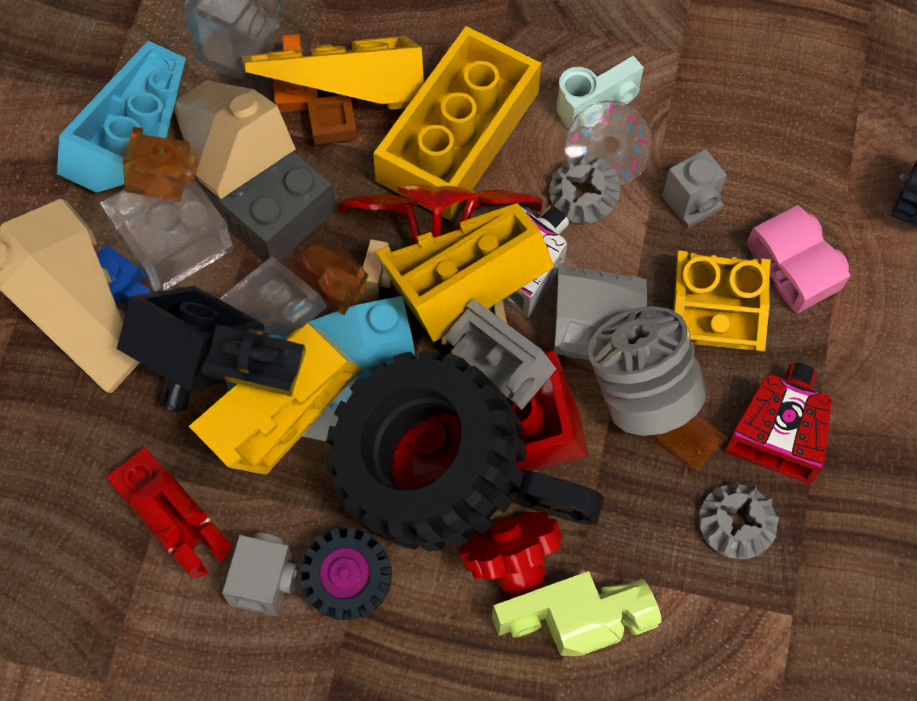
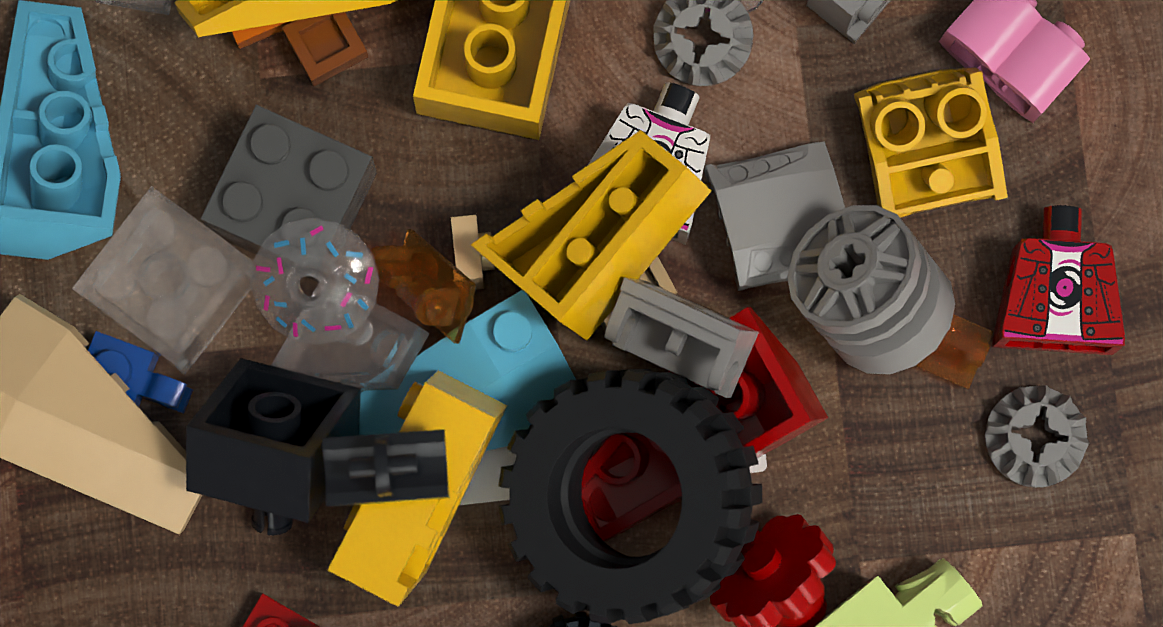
camera: 20 degrees left, 15 degrees up
clear orange brick [123,127,197,201] -> none
tan wedge [174,80,296,199] -> none
red plant [338,184,542,245] -> none
black beam [508,470,604,525] -> none
none -> clear dish [250,217,380,345]

